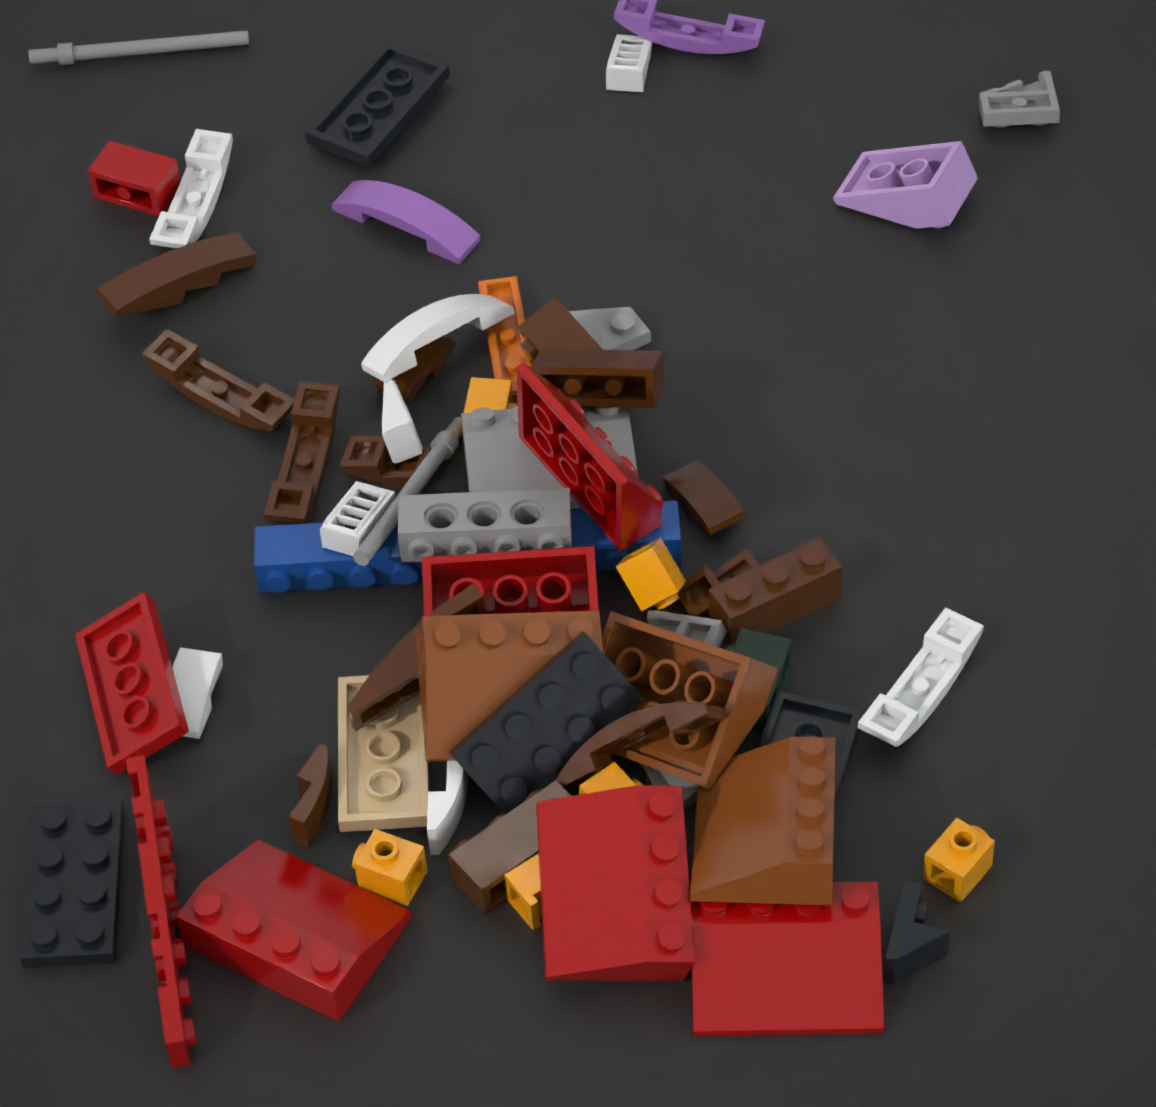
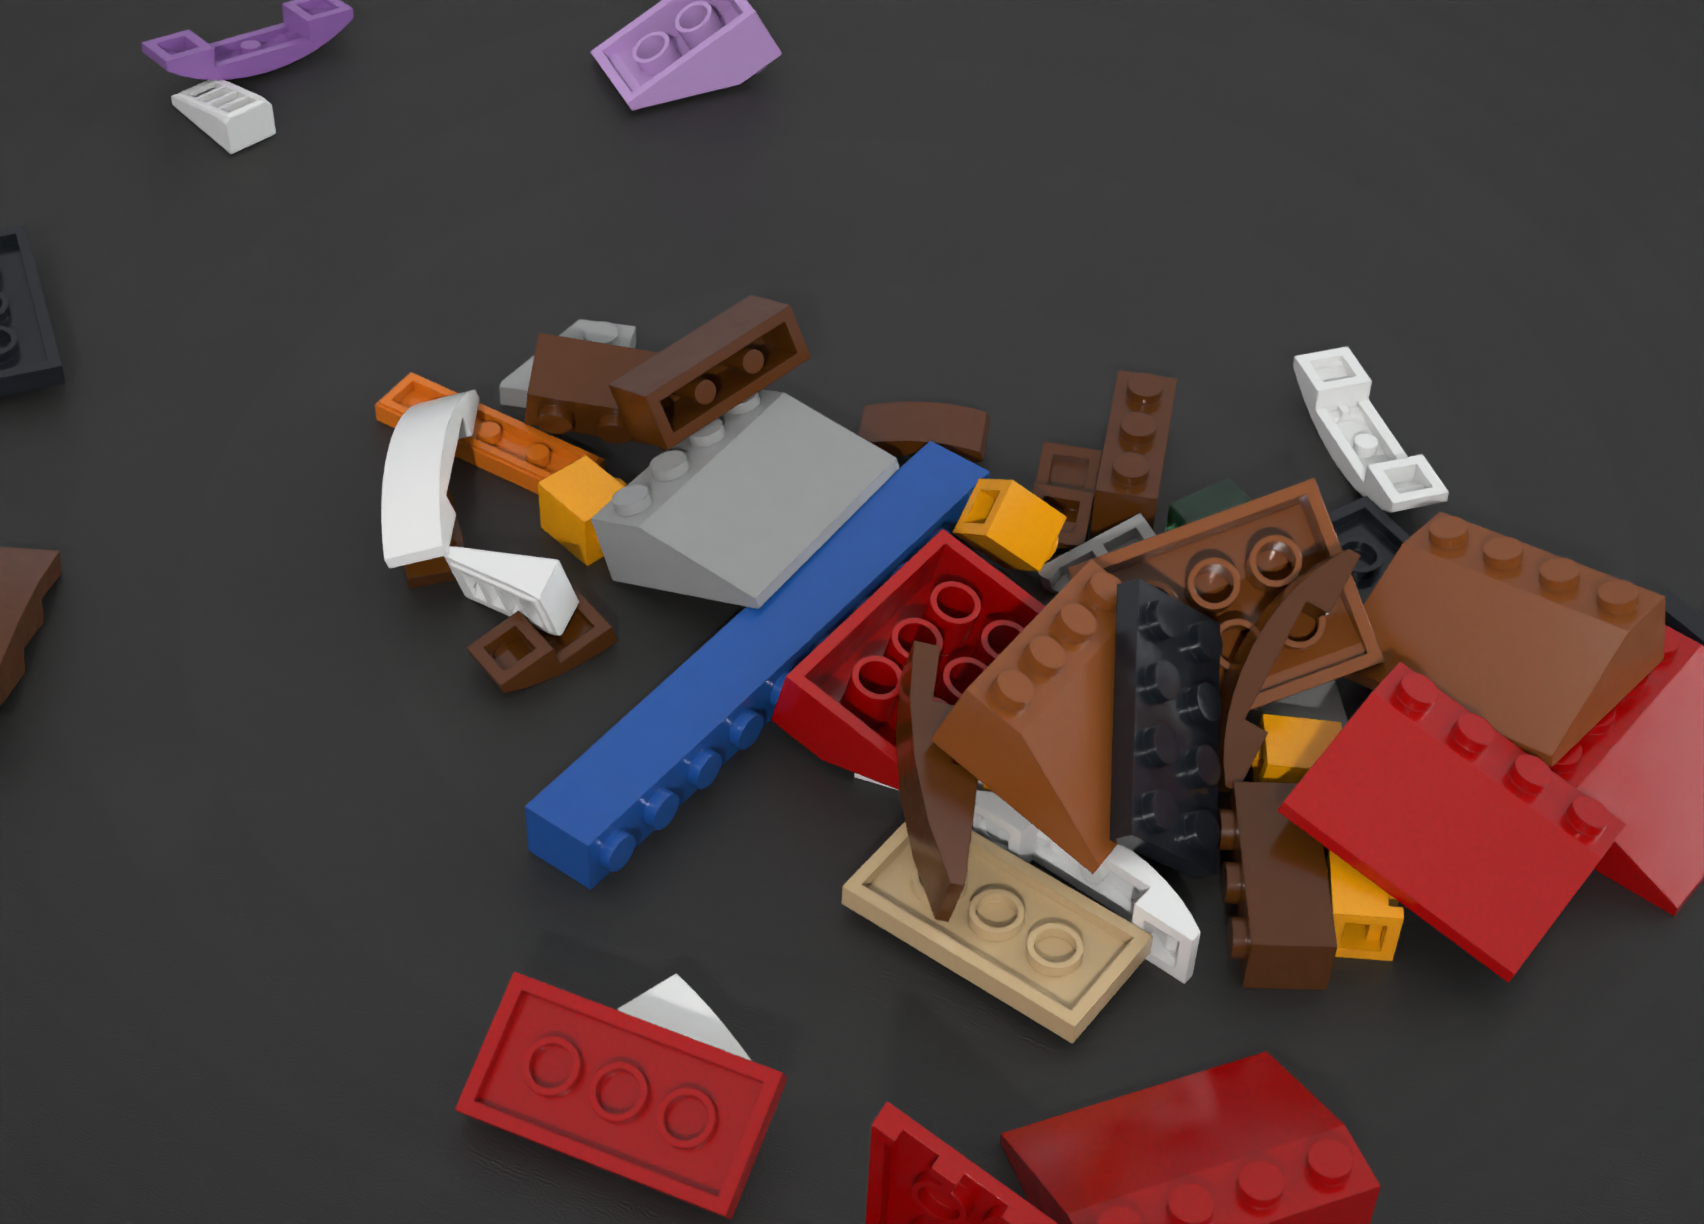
camera: 55 degrees left, 5 degrees down
reddish brown slope [142,329,294,431] -> none
reddish brown slope [264,381,340,524] -> none
reddish brown slope [288,743,332,848] -> none
white slope [320,481,396,556] -> none
medium lavender slope [331,180,481,265] -> none
light orange brick [352,829,428,907] -> none
light grey bar [353,417,463,566] -> none
light grey brick [398,488,572,562] -> none
red slope [517,362,663,552] -> none
light orange brick [923,817,995,903] -> none

